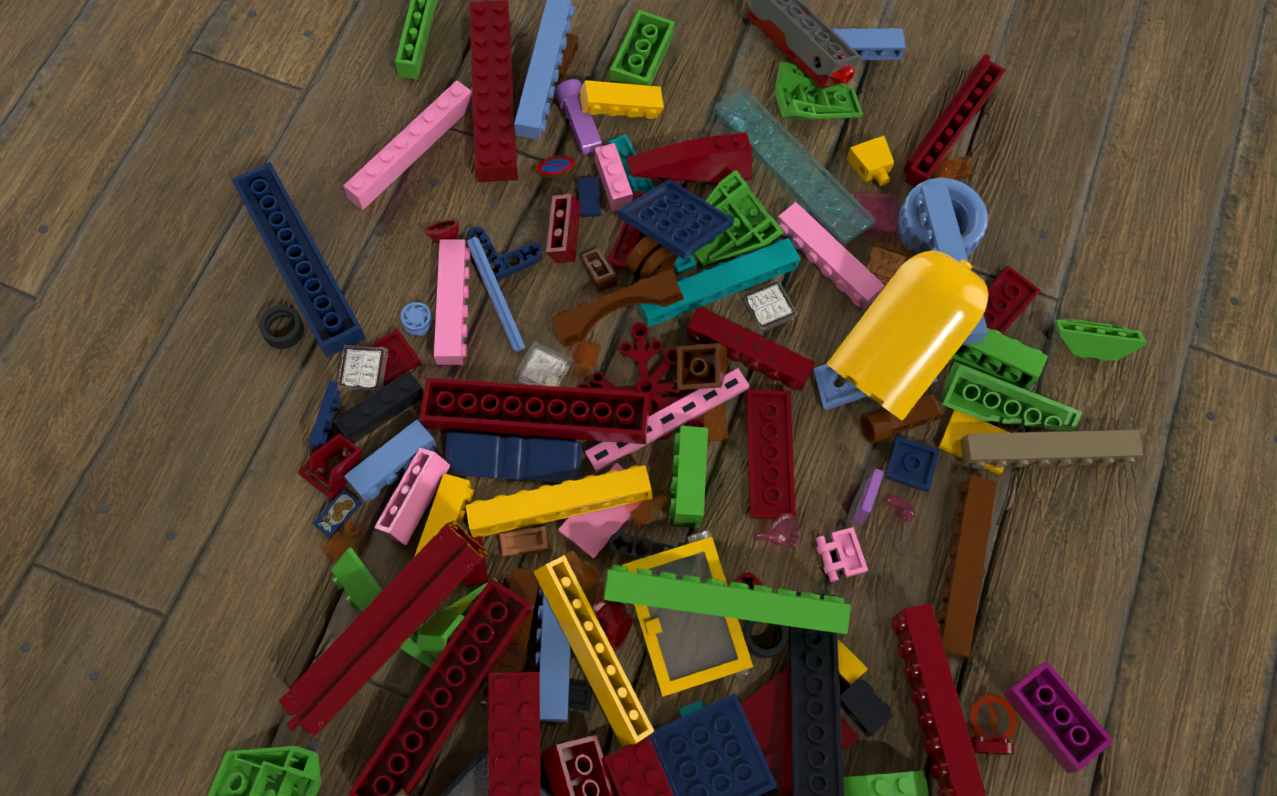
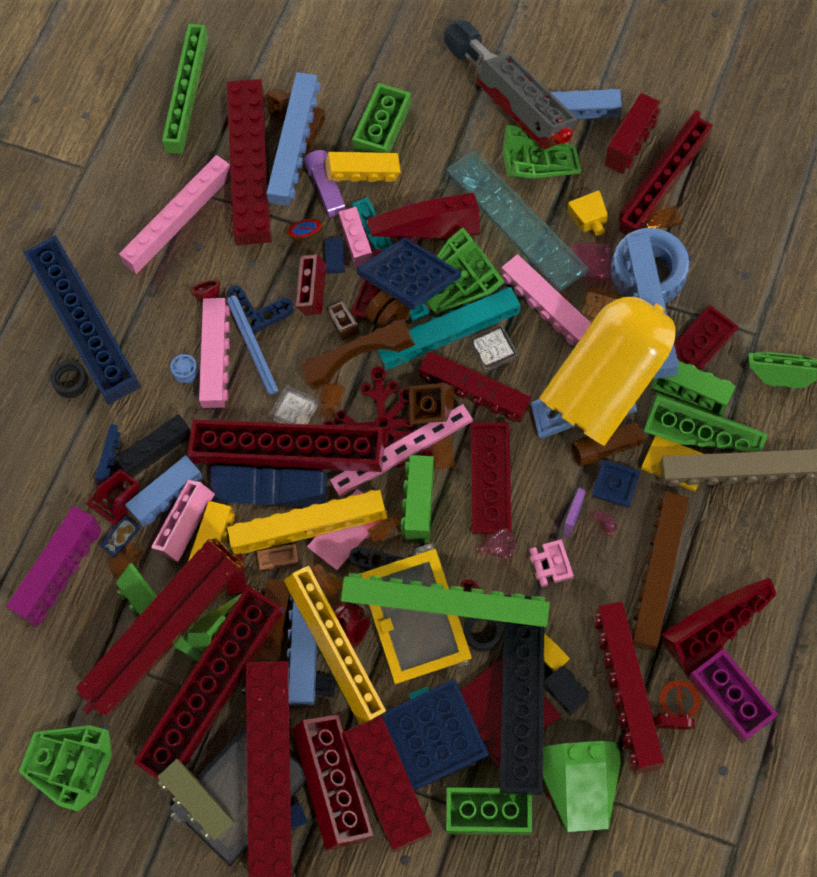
camera: 10 degrees right, 0 degrees up
tile [338,345,388,392] -> none
dark red tile [366,329,422,387] -> none
none -> magenta brick [6,506,101,628]
none -> reddish brown slope [266,89,291,121]
none -> dark red brick [605,93,661,174]
none -> dark red wedge [661,578,777,674]

